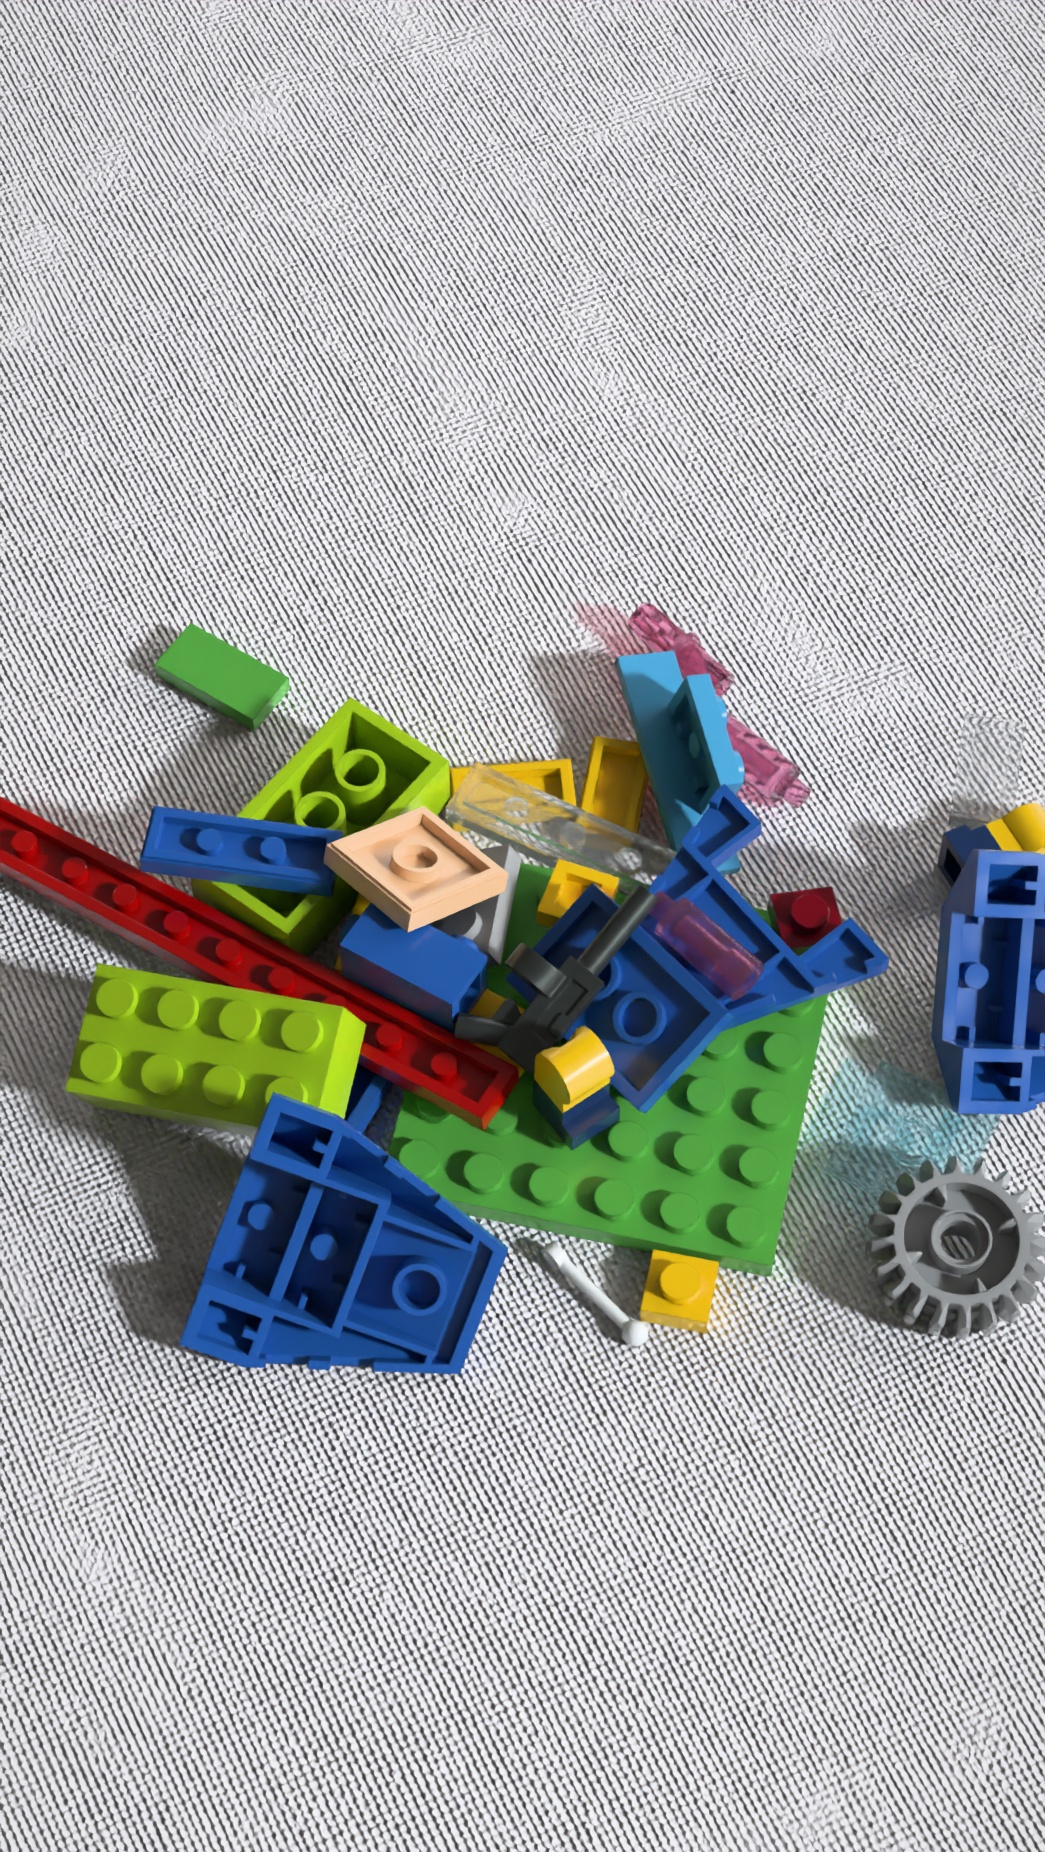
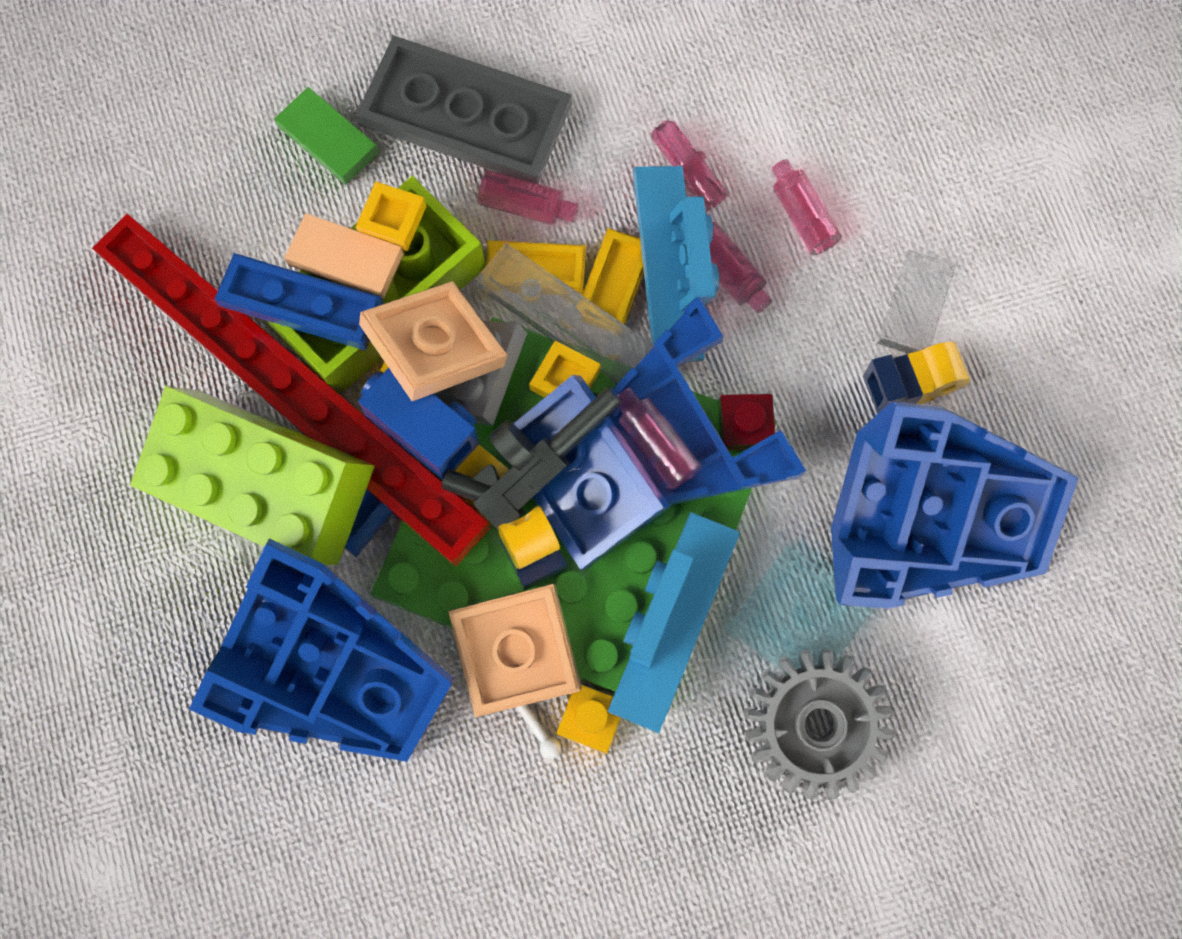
camera: 10 degrees right, 15 degrees up
none -> light nougat tile [284,213,404,299]
none -> dark grey plate [356,35,572,186]
none -> yellow plate [356,181,426,251]
none -> light nougat tile [448,584,582,718]
none -> clear pink cylinder [478,170,579,226]
none -> dark azure bracket [608,512,740,734]
none -> clear pink cylinder [771,159,842,255]

